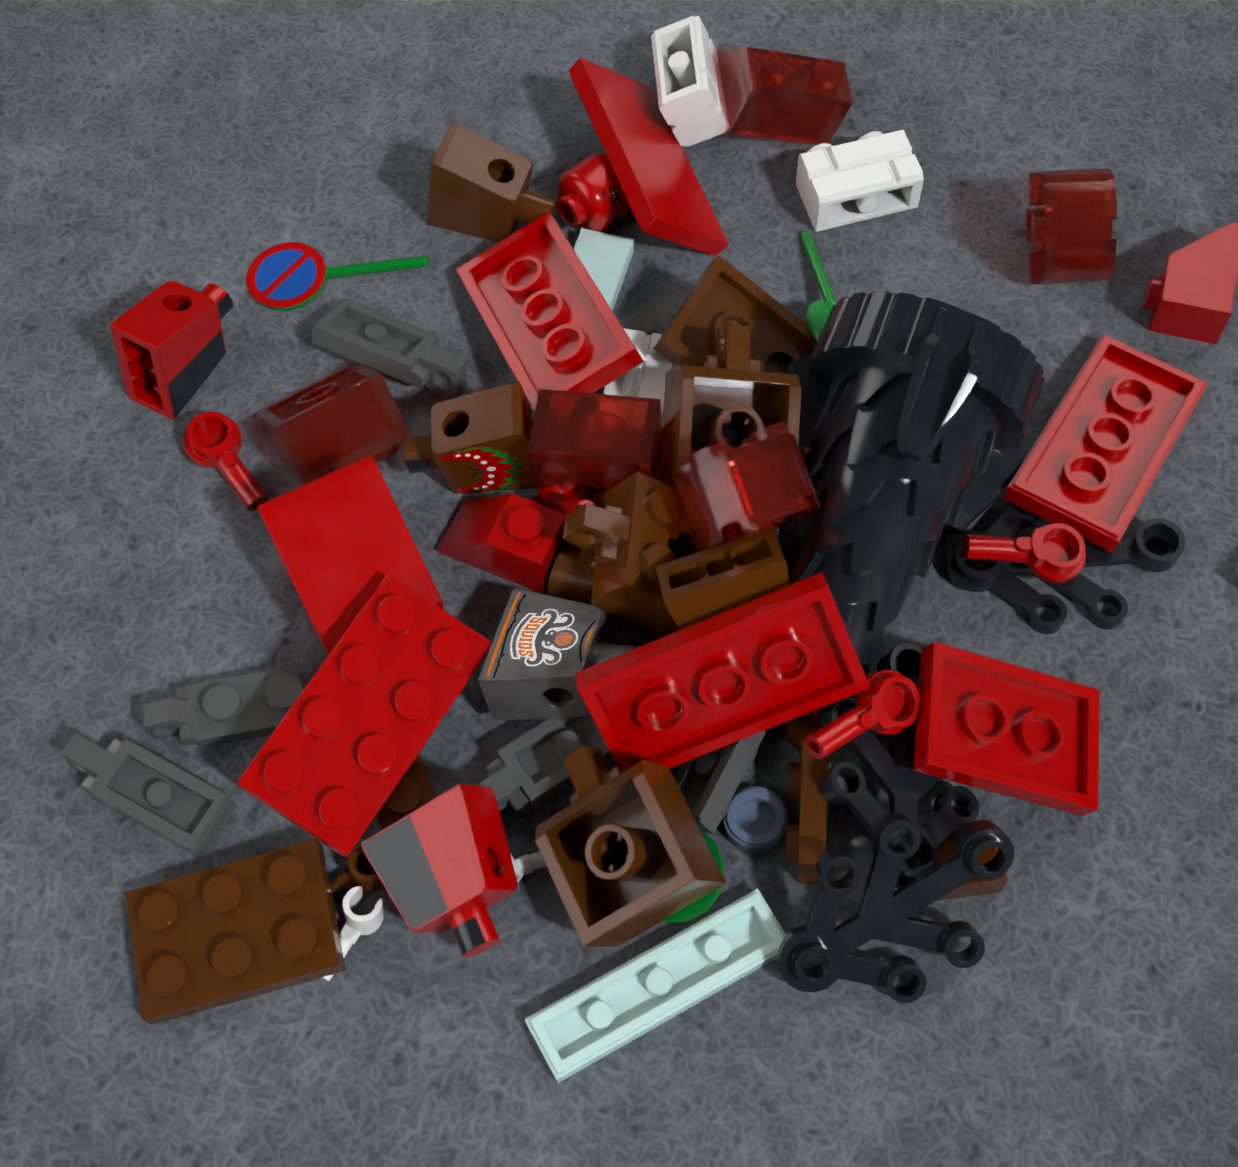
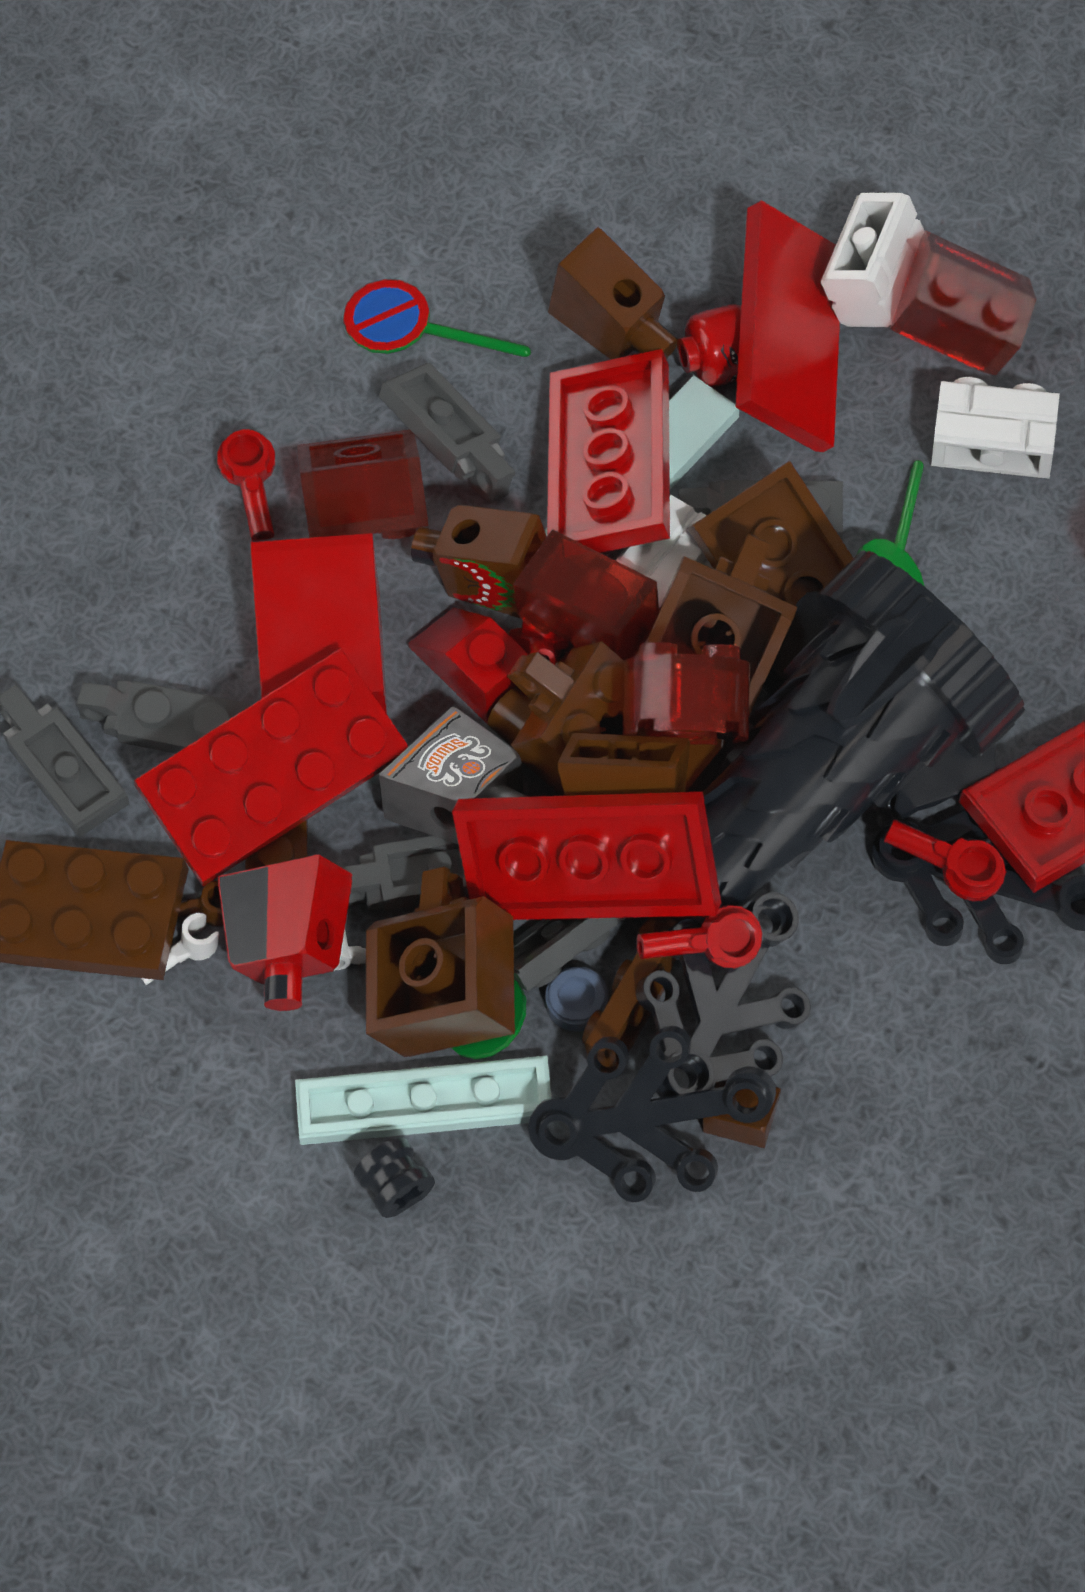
camera: 25 degrees right, 0 degrees up
red torso [110,281,233,420] -> none
red plate [913,641,1100,816] -> none
none -> black wheel [354,1137,435,1218]

